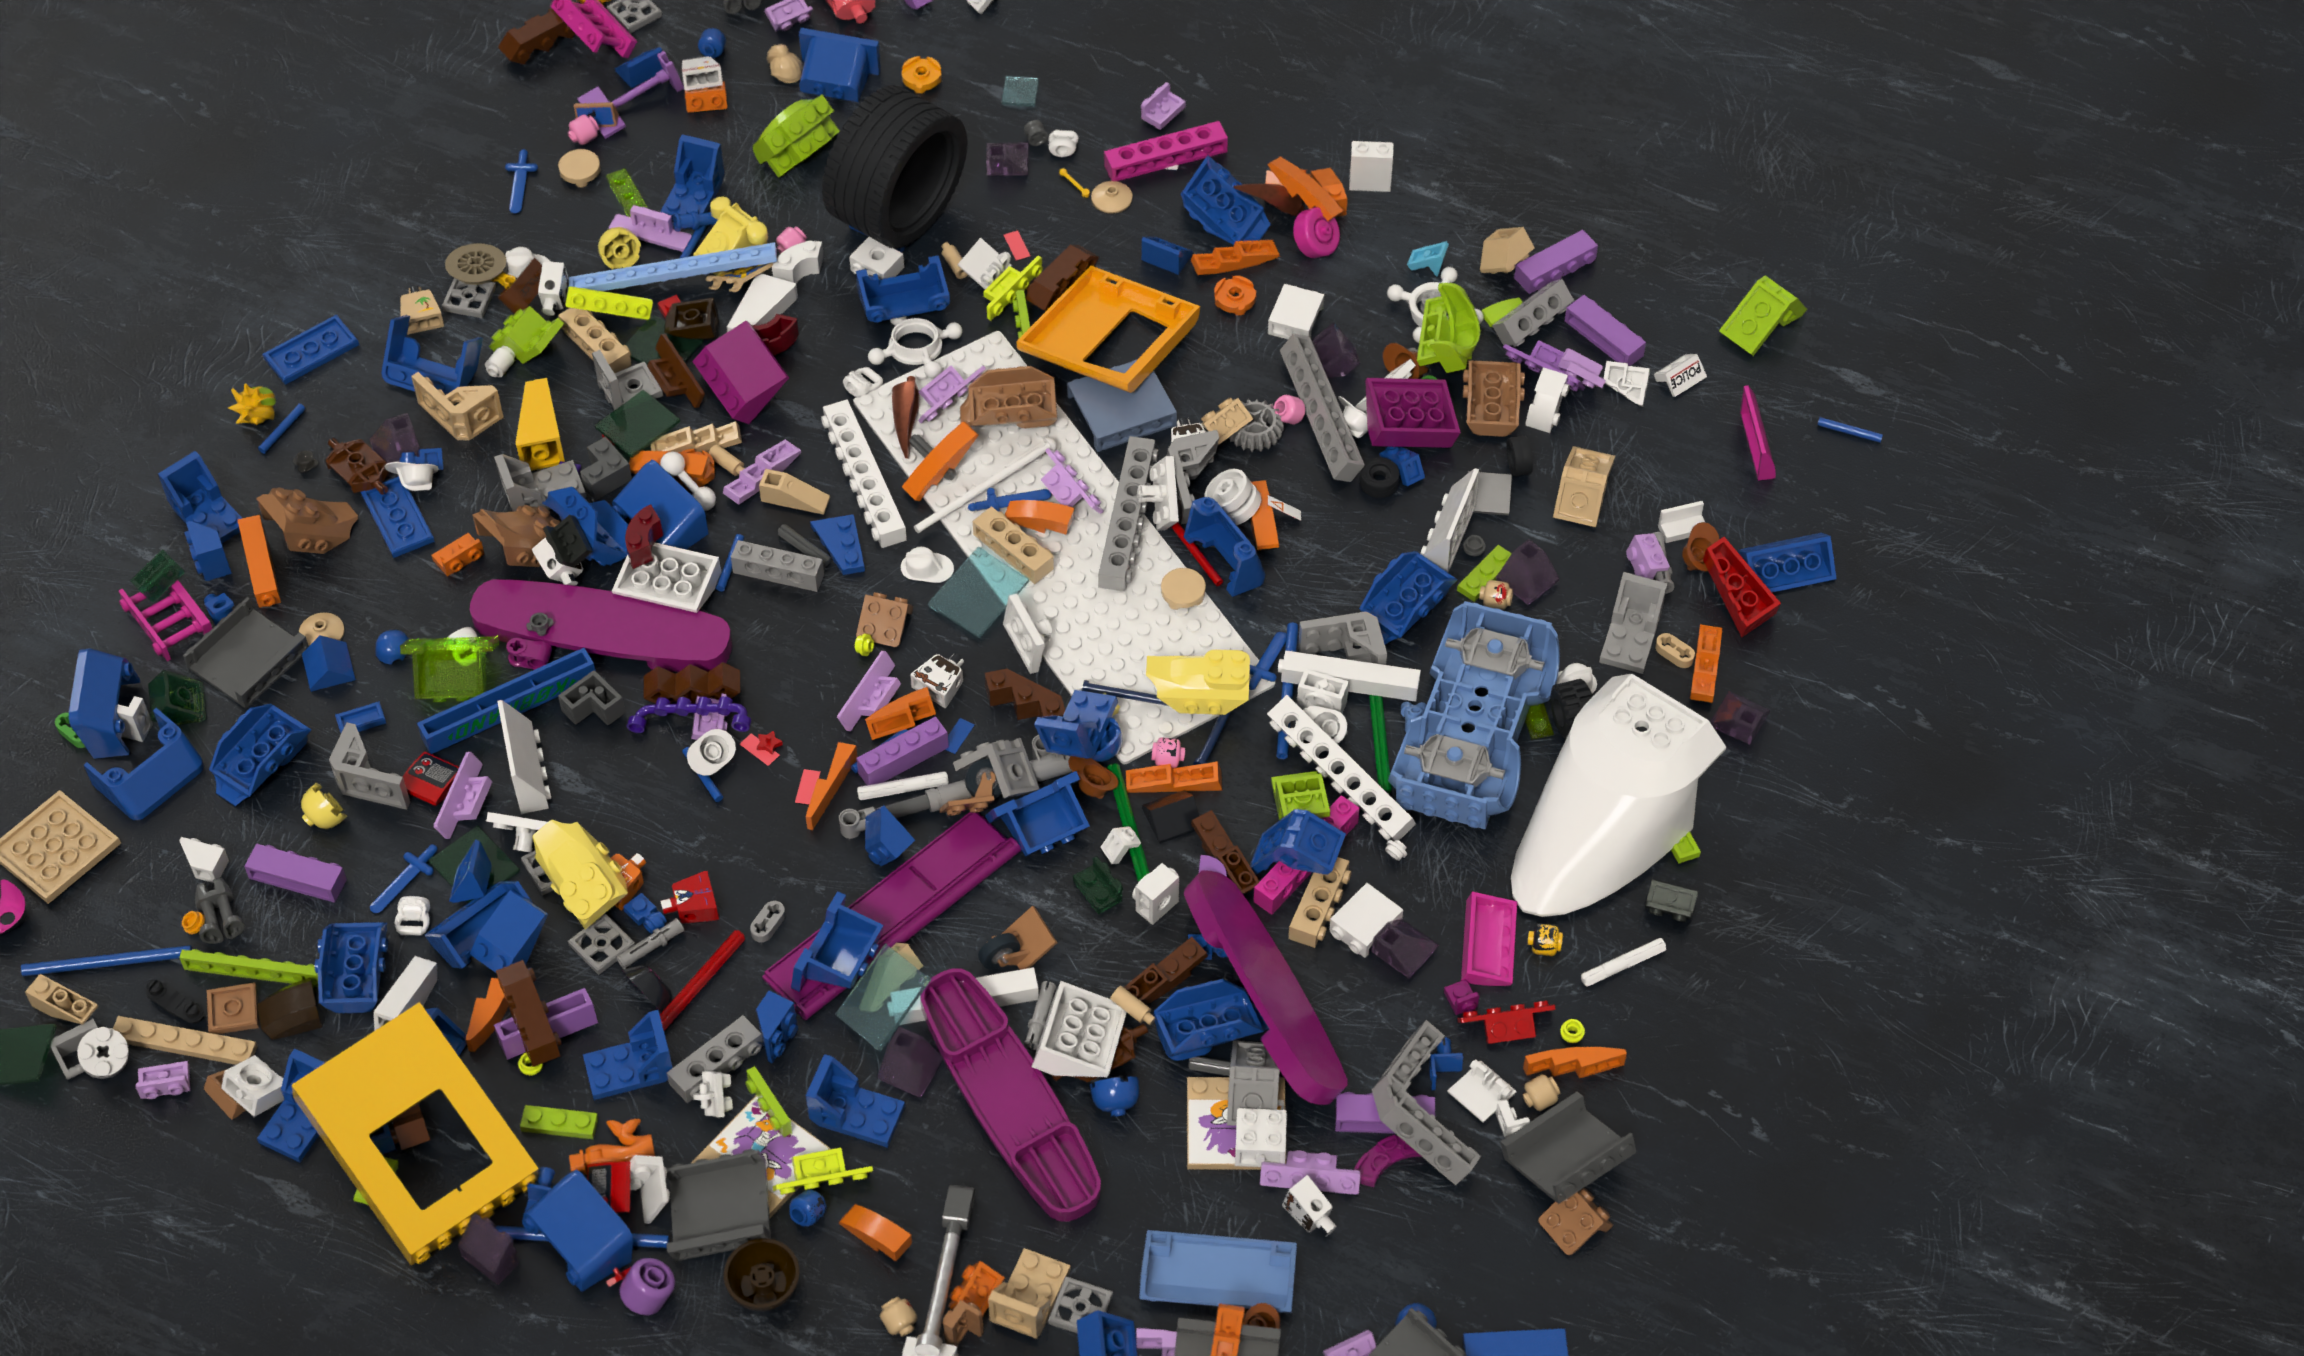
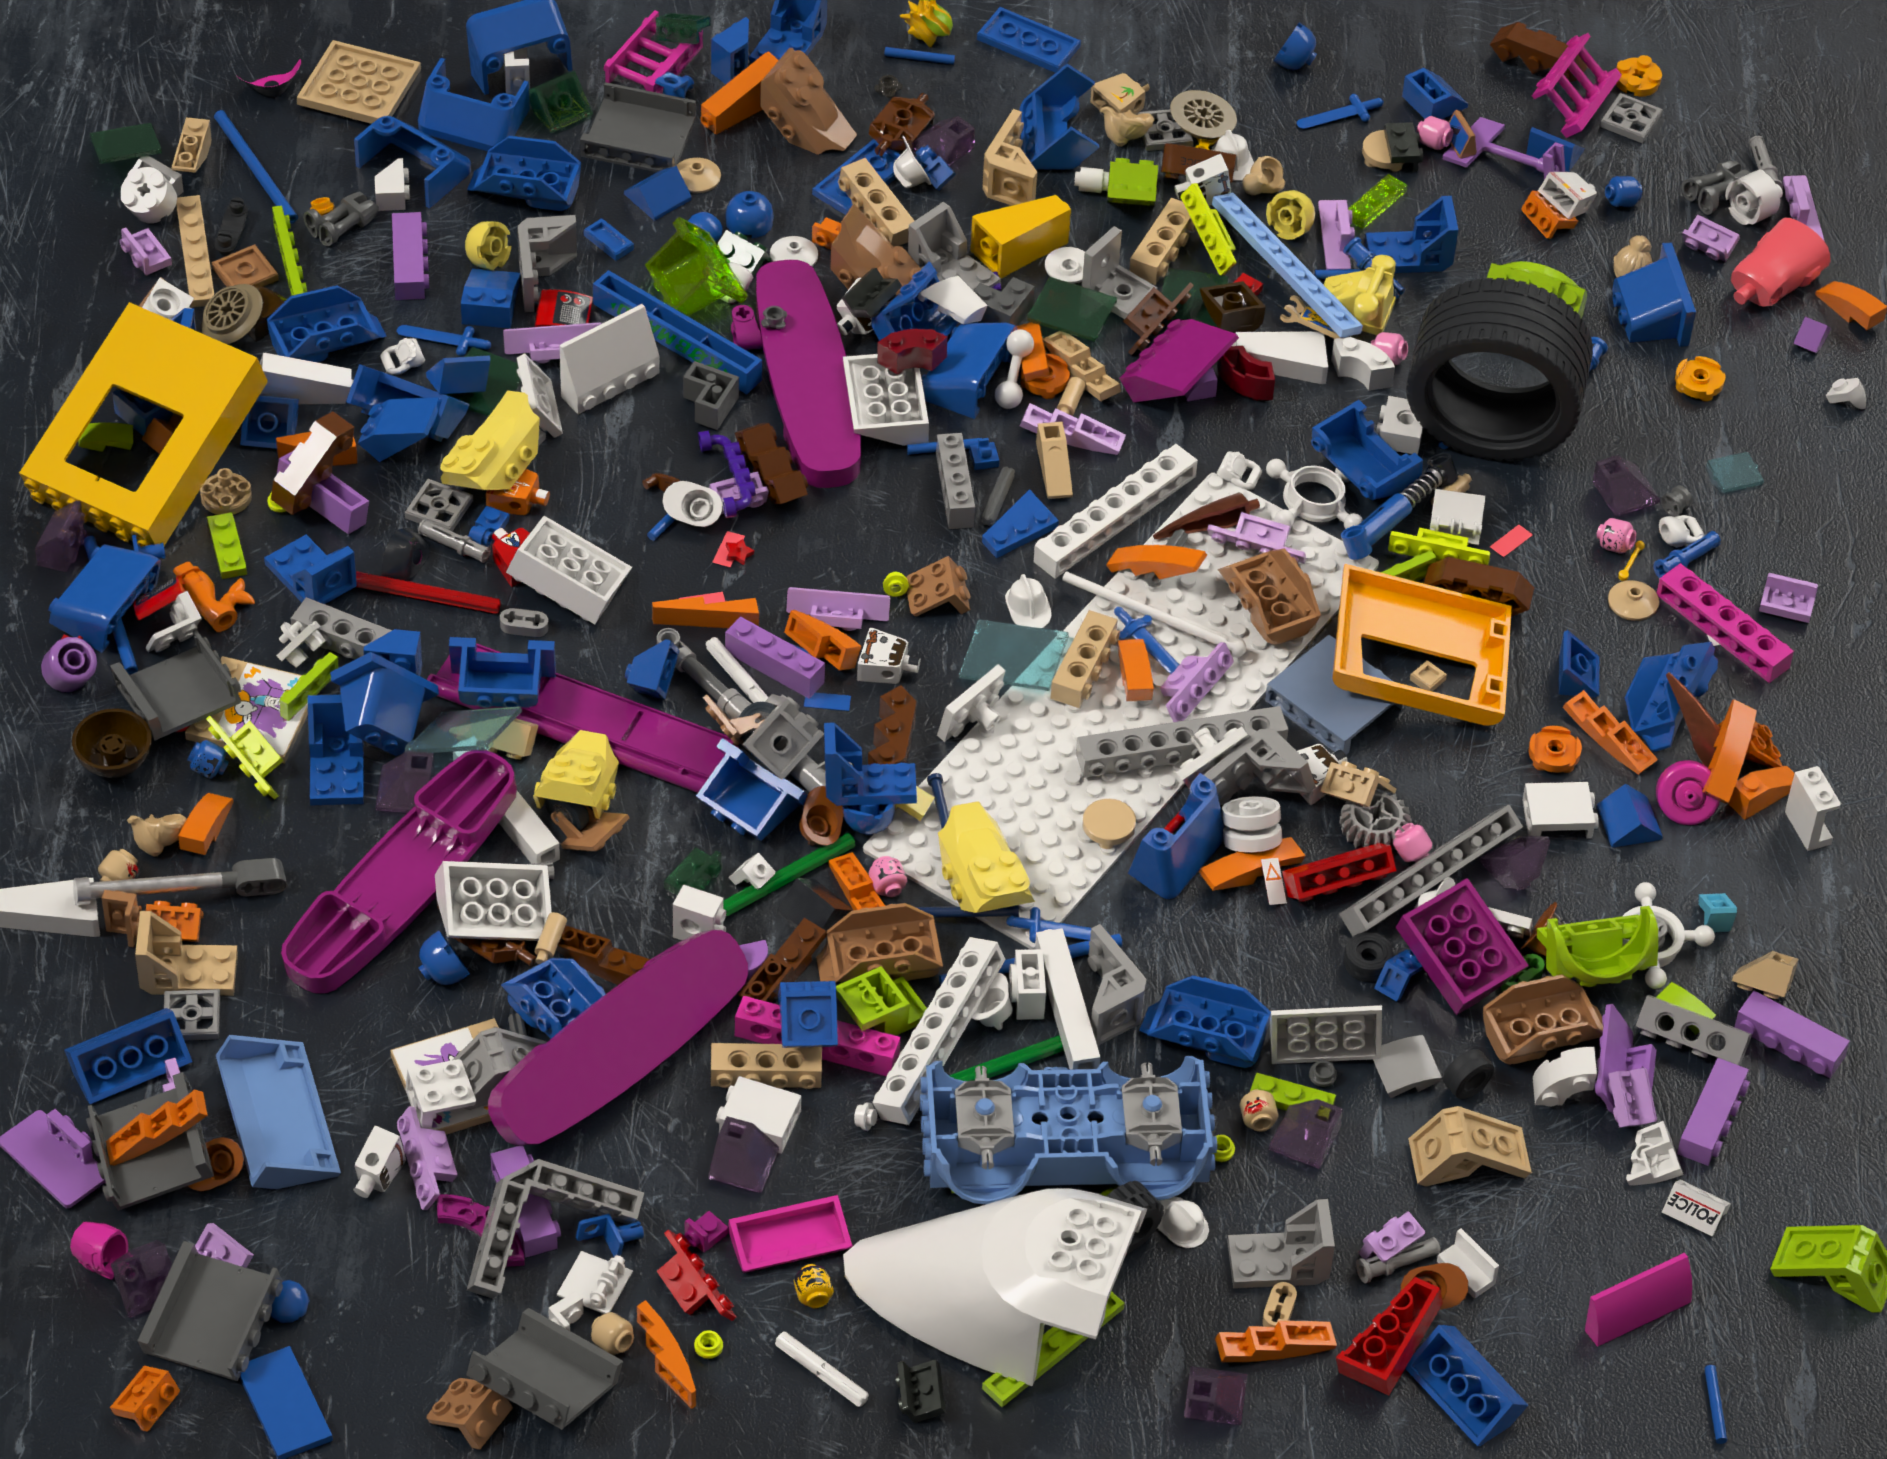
camera: 65 degrees right, 5 degrees down
none -> tan hair [127,814,187,856]
none -> tan tile [200,468,252,515]
none -> dark tan piece [201,284,263,344]
none -> blue windscreen [330,652,439,756]
none -> blue windscreen [354,116,471,209]
none -> blue slope [461,268,521,328]
none -> white slope [506,516,632,624]
none -> light yellow slope [533,730,619,819]
none -> reddish brown piece [642,473,680,492]
none -> bracket [711,230,772,277]
none -> blue cylinder [726,191,774,238]
none -> white dish [770,236,818,267]
none -> medium nougat slope [816,903,943,982]
none -> tan brick [838,158,914,247]
none -> white slope [917,276,988,324]
none -> blue tile [969,438,999,470]
none -> white dish [1045,247,1085,284]
none -> tan hair [1100,107,1154,146]
none -> tan hair [1242,156,1285,196]
none -> blue cylinder [1273,22,1317,70]
none -> red brick [1282,843,1396,902]
none -> piece [1341,453,1458,560]
none -> pearl dark grey bracket [1384,122,1423,172]
none -> blue slope [1402,68,1468,119]
none -> tan tile [1410,660,1447,691]
none -> blue slope [1596,784,1663,848]
none -> bright pink head [1597,518,1636,553]
none -> blue pin [1653,531,1721,578]

